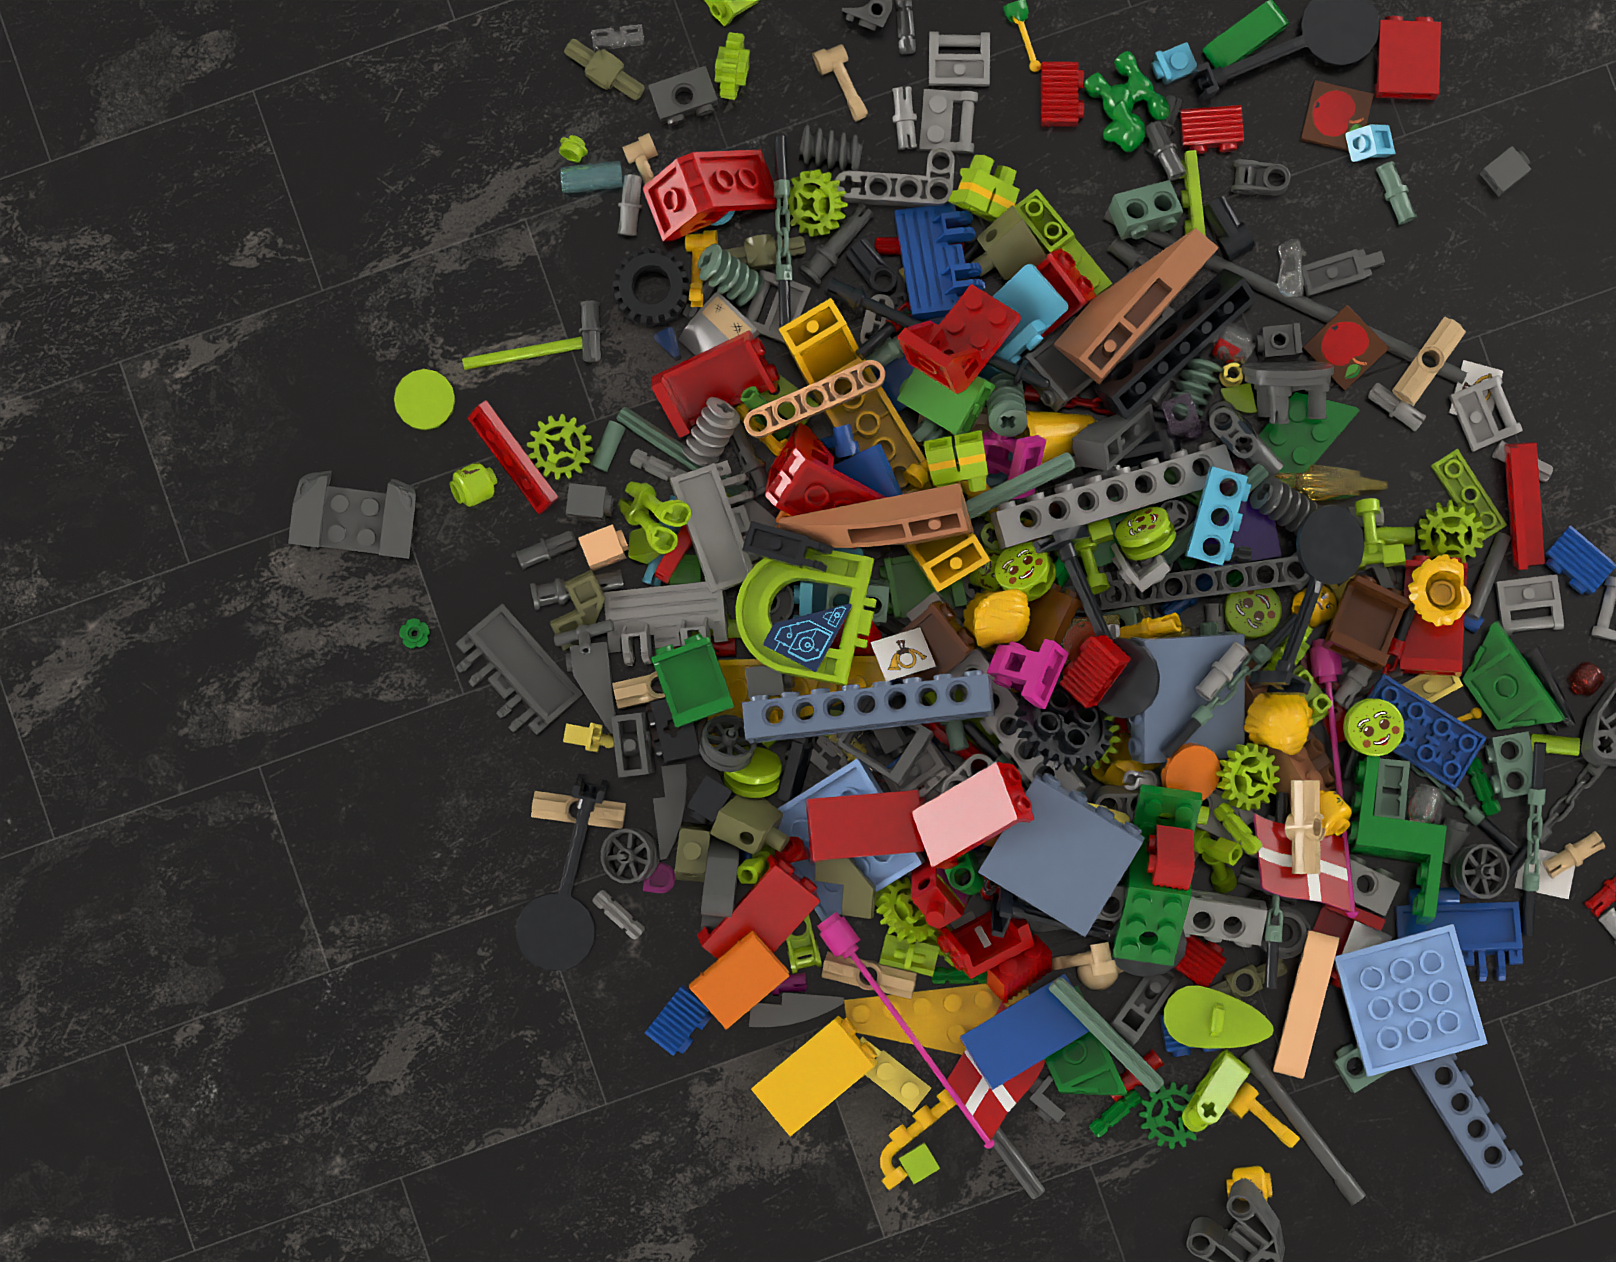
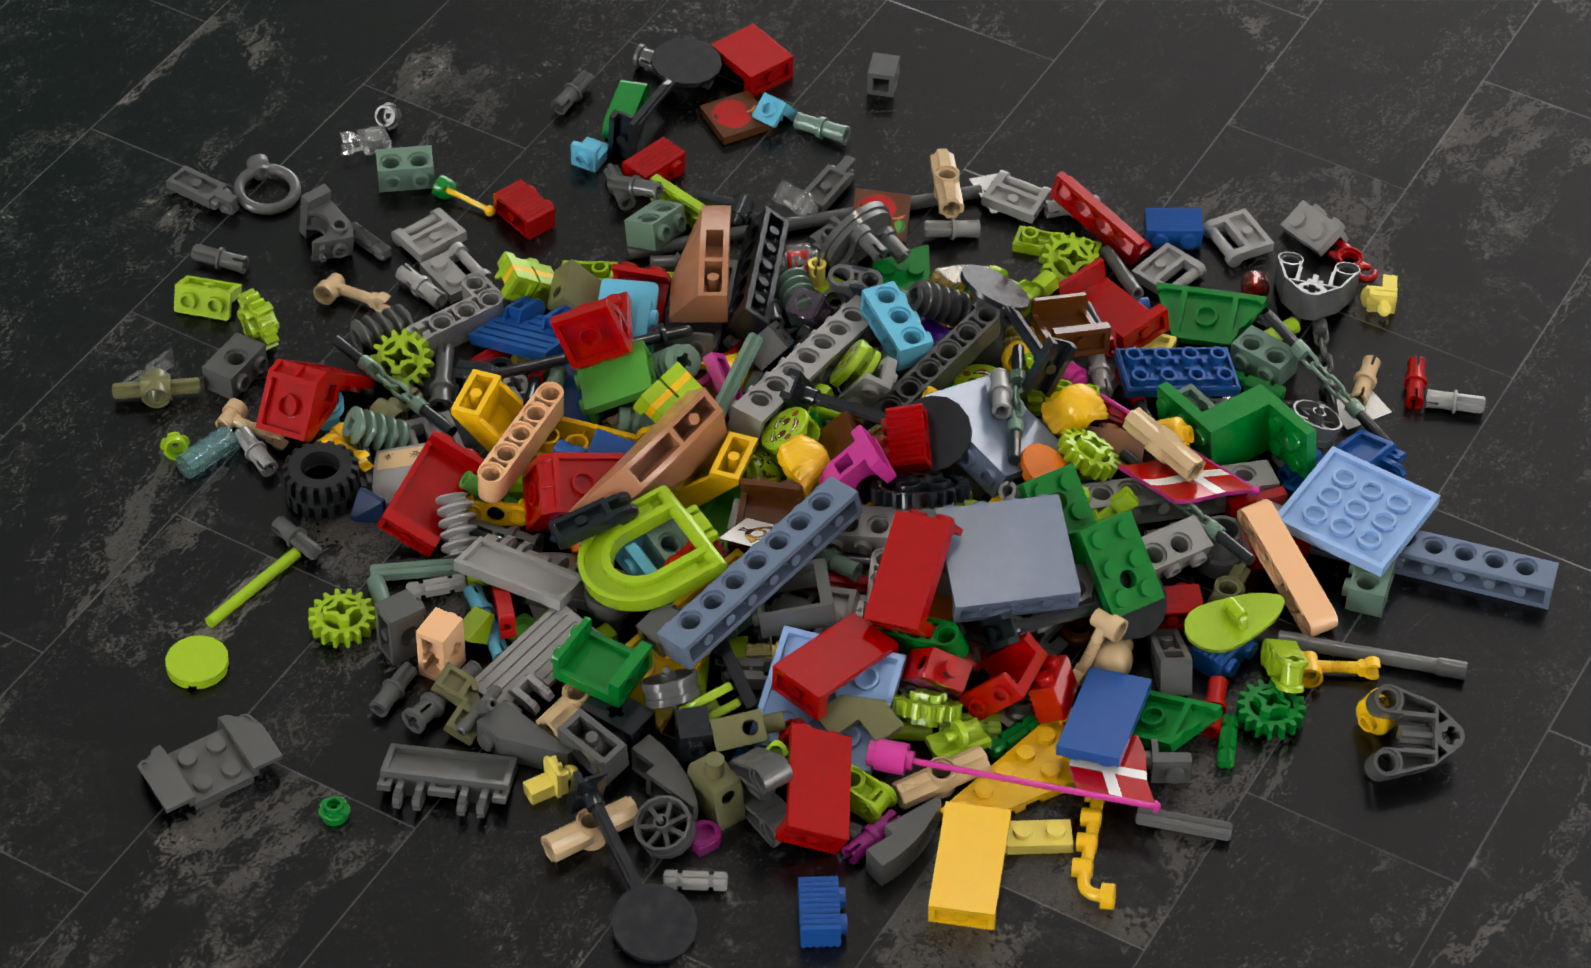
camera: 45 degrees left, 40 degrees down
lime head [450,462,497,507] -> none
red tile [468,401,559,515] -> none
lime piece [618,482,691,554] -> none
orange piece [689,931,790,1030] -> none
dark blue sticker [763,604,852,672] -> none
lime slope [898,1142,940,1184] -> none
sand green axle [1049,977,1164,1092] -> none
green animal [1084,51,1170,152] -> none
red brick [1146,825,1195,891] -> none
lime axle [1213,803,1262,855] -> none
dark grey piece [1231,159,1291,196] -> none
lime head [1343,698,1404,756] -> none
yellow hair [1408,554,1471,626] -> none

